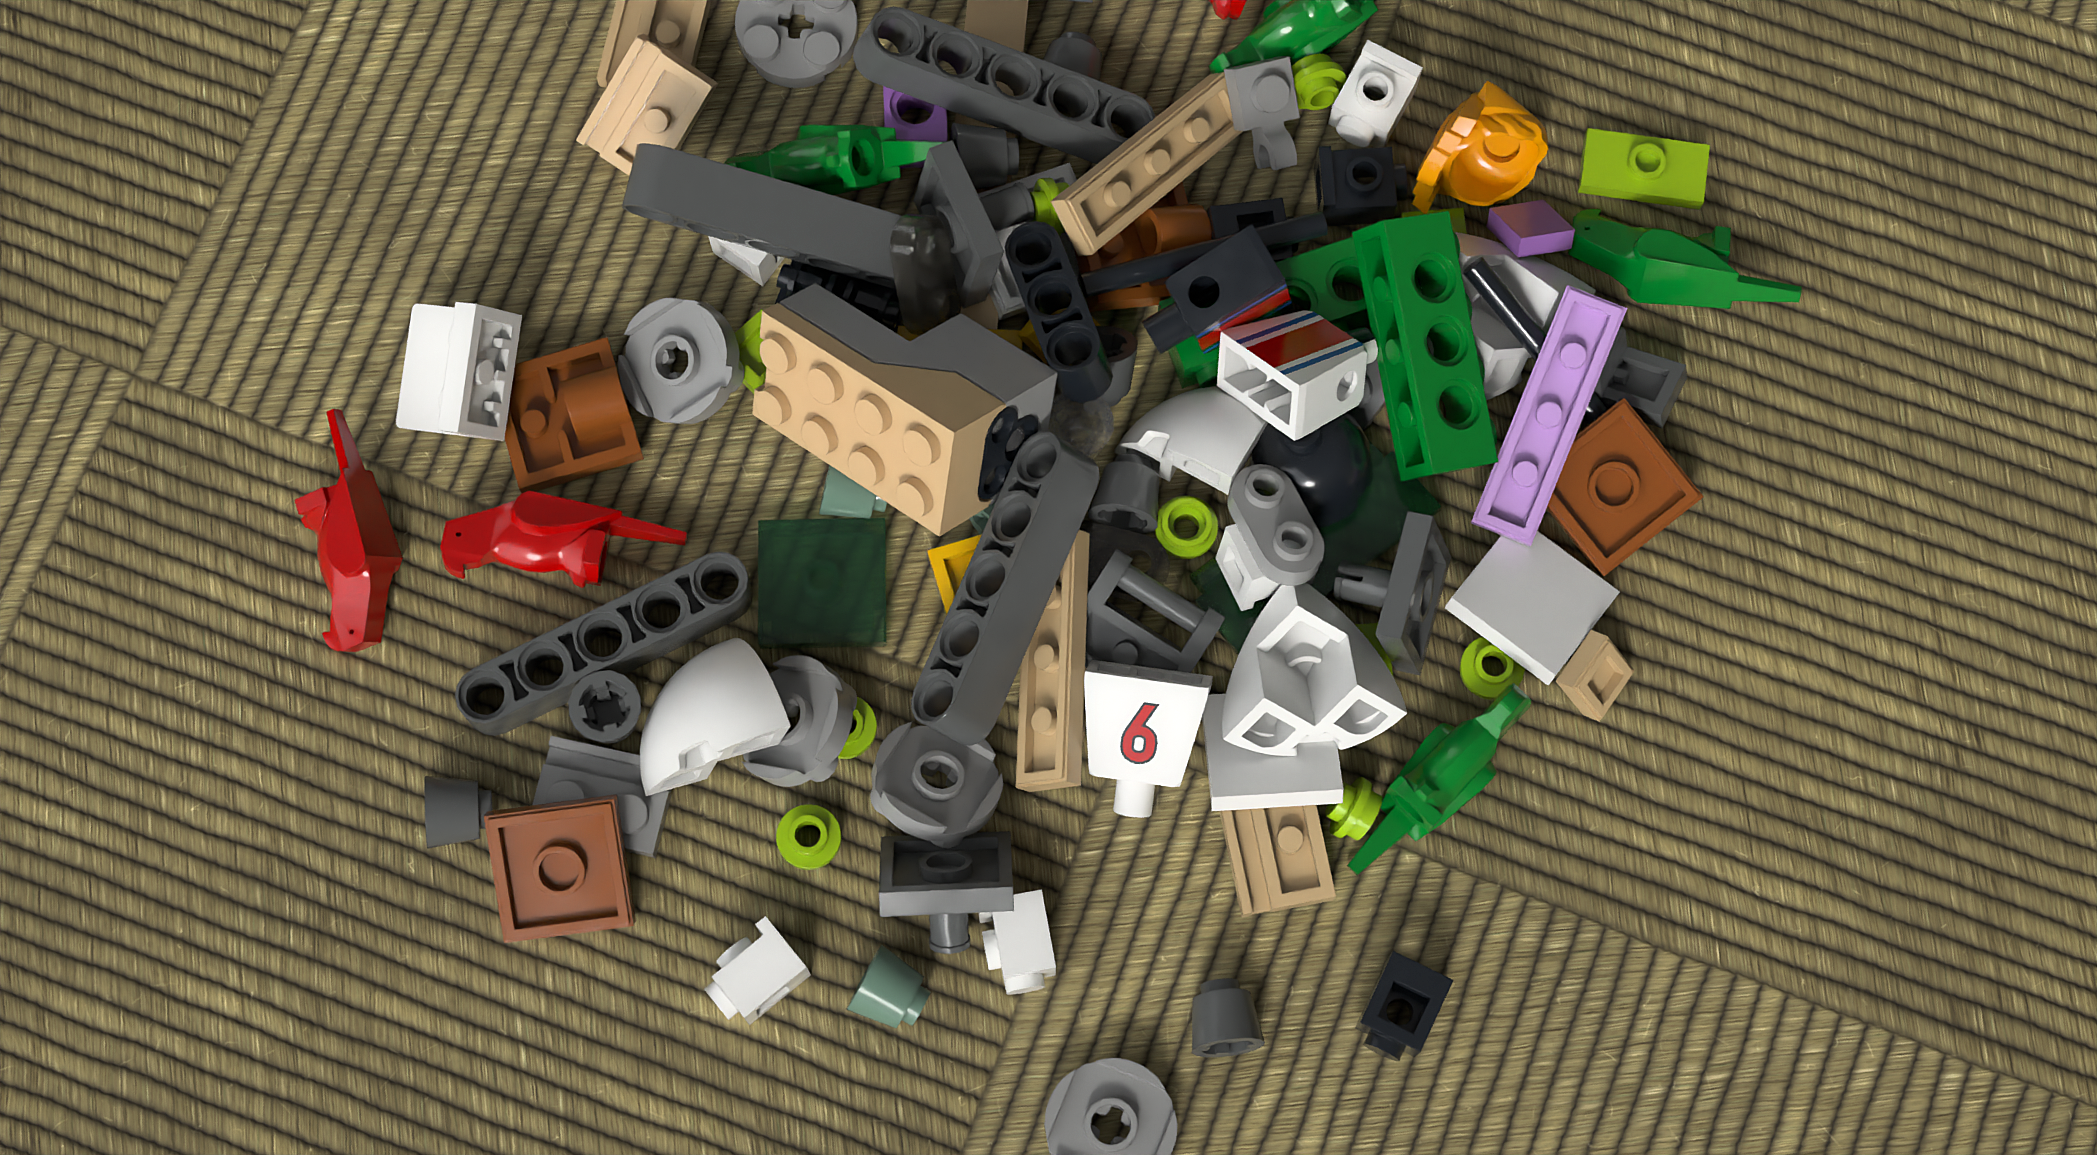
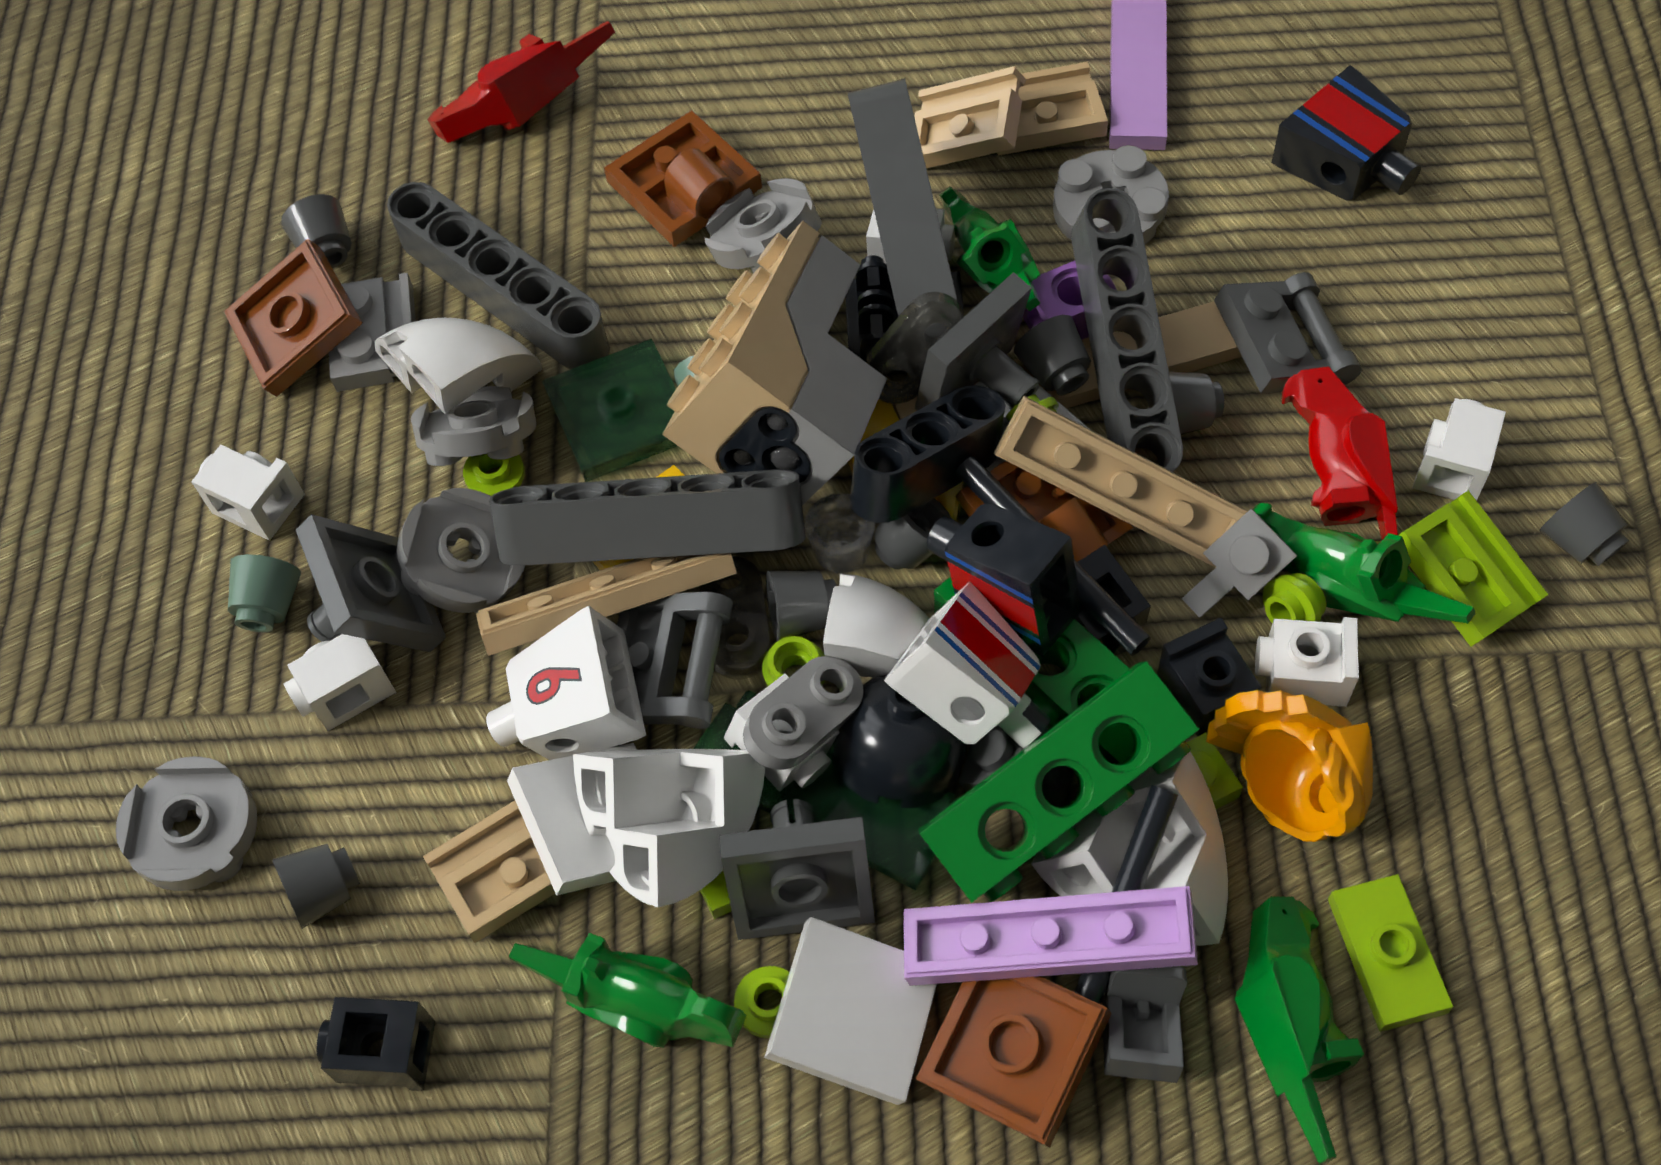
camera: 75 degrees right, 15 degrees down
white bracket [396,302,522,441] -> none
red animal [440,490,687,588] -> none
dark grey hat [568,670,641,743] -> none
lime plate [776,804,842,870] -> none
lime plate [1325,777,1382,841] -> none
medium lavender tile [1487,200,1575,258] -> none
tan tile [1556,630,1634,722] -> none

